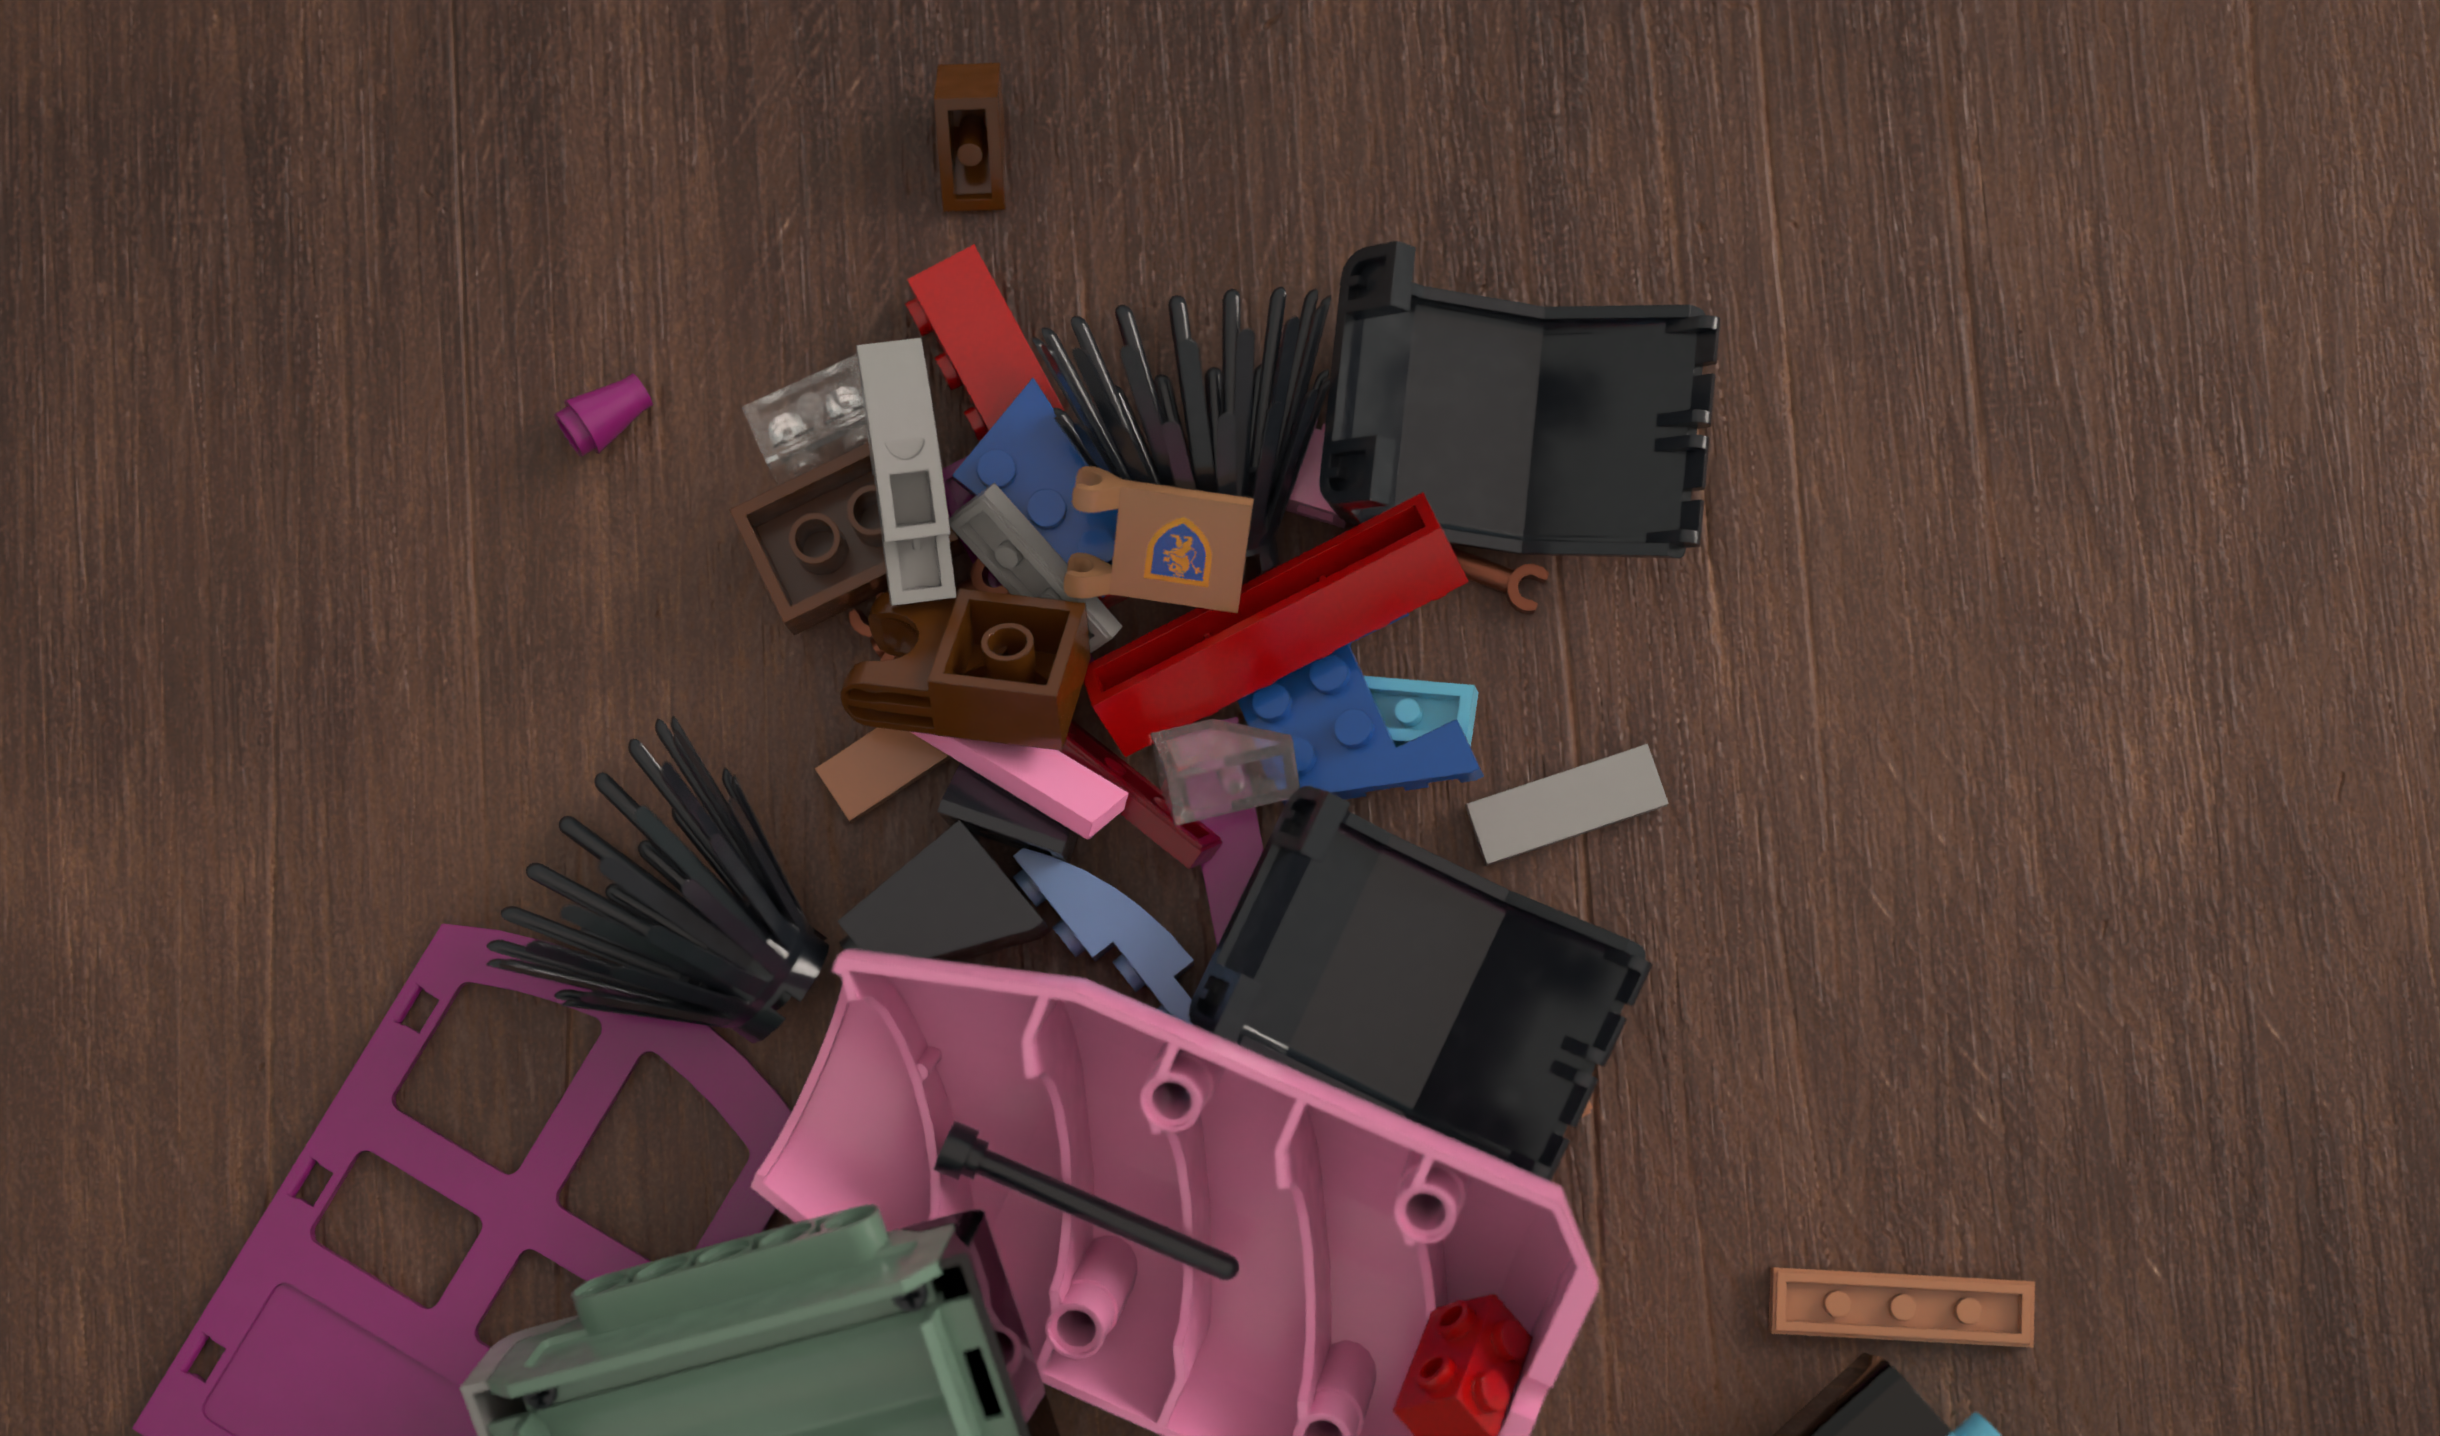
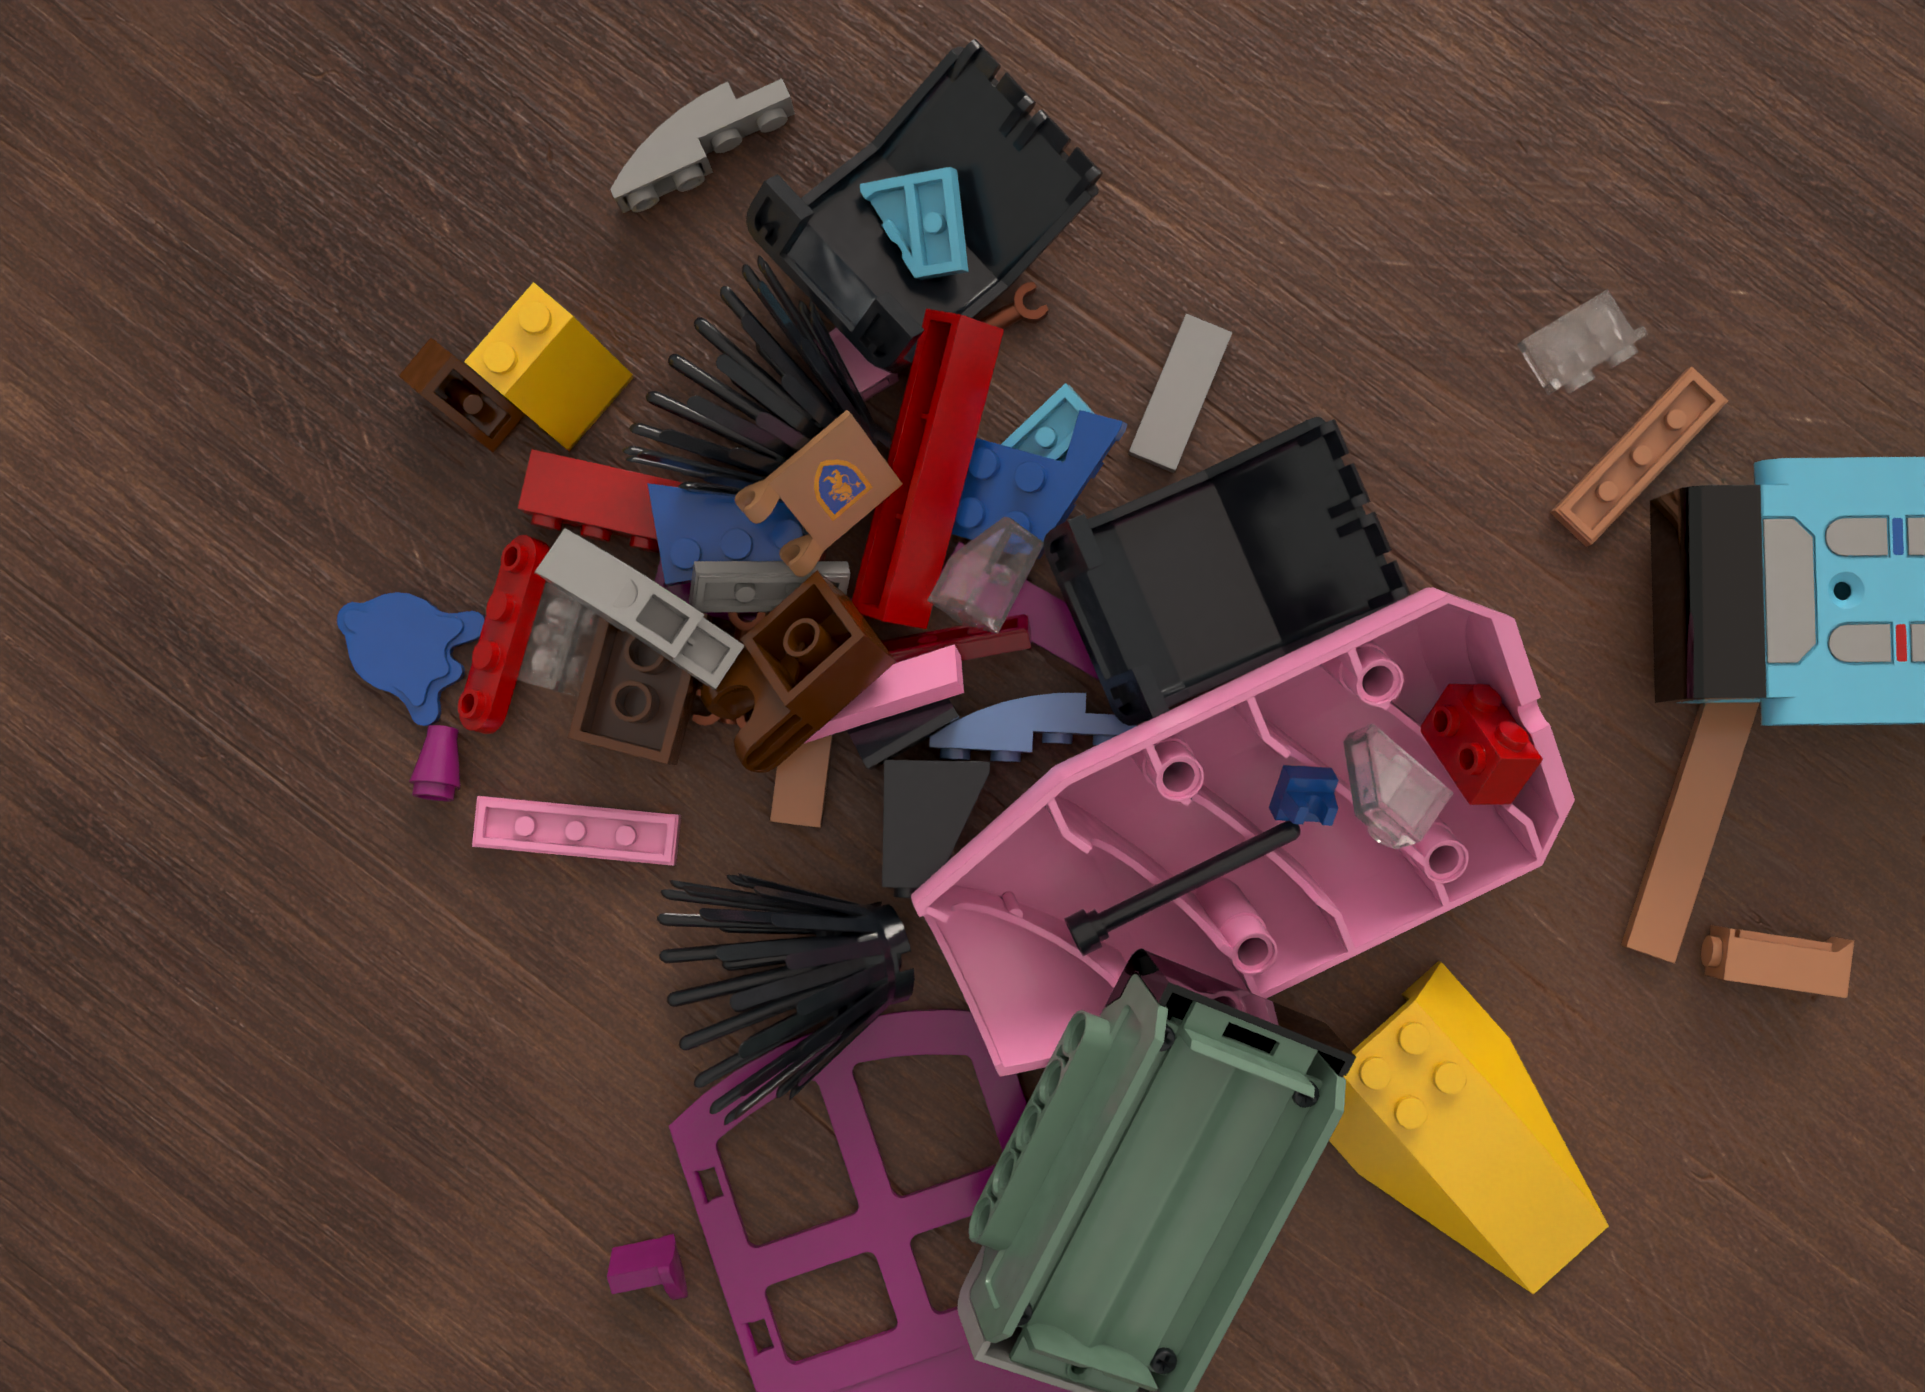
camera: 50 degrees left, 5 degrees up
none -> blue tile [337,592,485,726]
none -> red plate [458,535,550,734]
none -> yellow slope [464,282,634,452]
none -> bright pink tile [472,796,681,866]
none -> magenta tile [607,1234,688,1300]
none -> light grey slope [610,79,795,213]
none -> medium azure wing [859,167,969,280]
none -> blue tile [1269,765,1339,826]
none -> clear slope [1343,723,1454,850]
none -> clear bracket [1517,289,1648,395]

